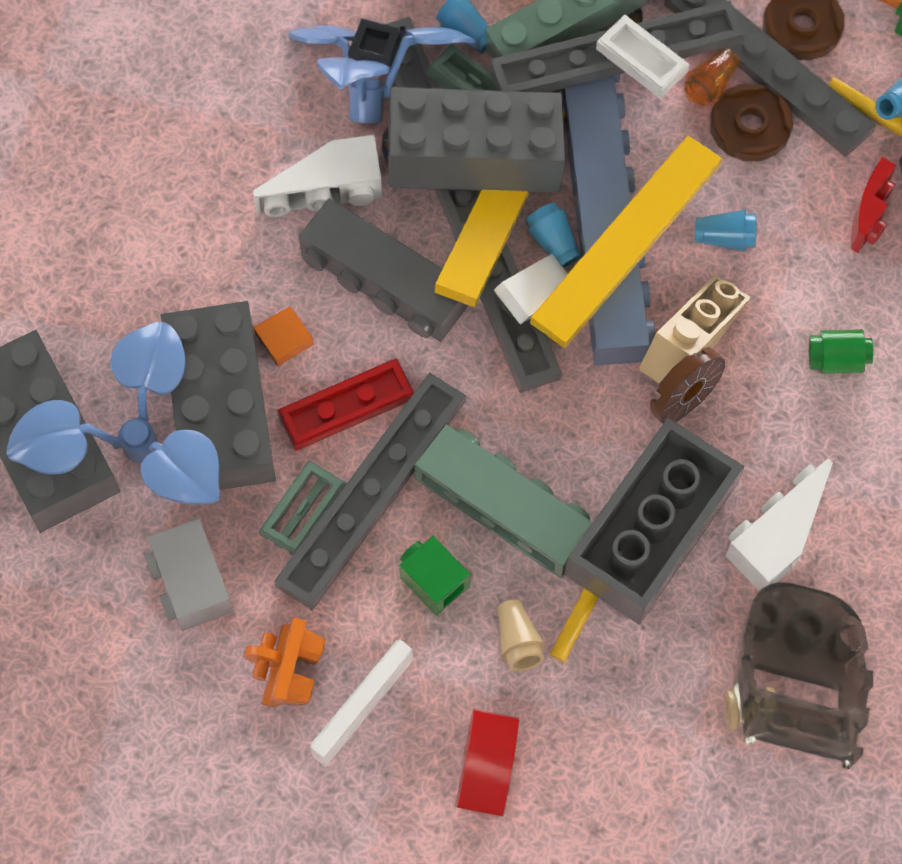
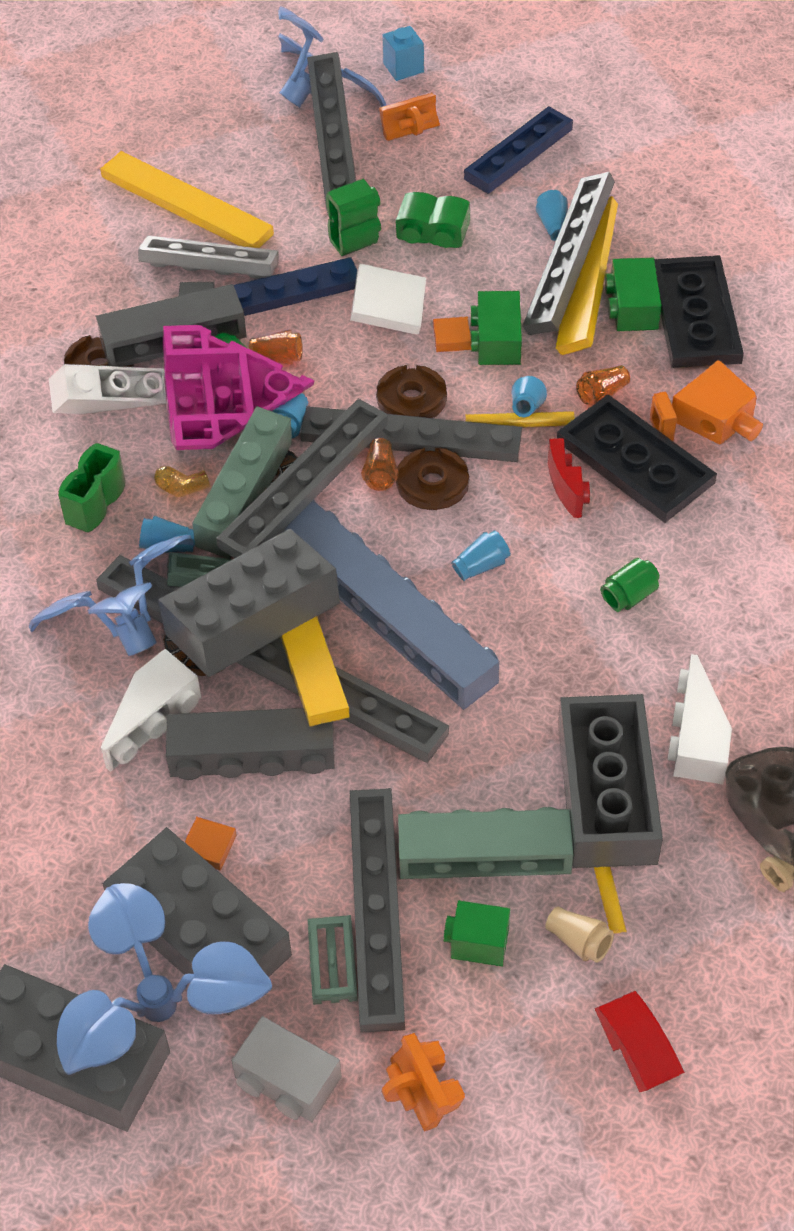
camera: 35 degrees left, 15 degrees down
red tile [277,358,414,451] -> none
white tile [310,639,413,767] -> none
black plate [348,18,402,71] -> none
white tile [494,254,568,325] -> none
dark azure cone [526,202,582,268] -> none
yellow tile [530,135,723,348] -> none
white tile [596,14,689,99] -> none
tan slope [638,275,751,384] -> none
reddish brown tile [650,347,725,424] -> none

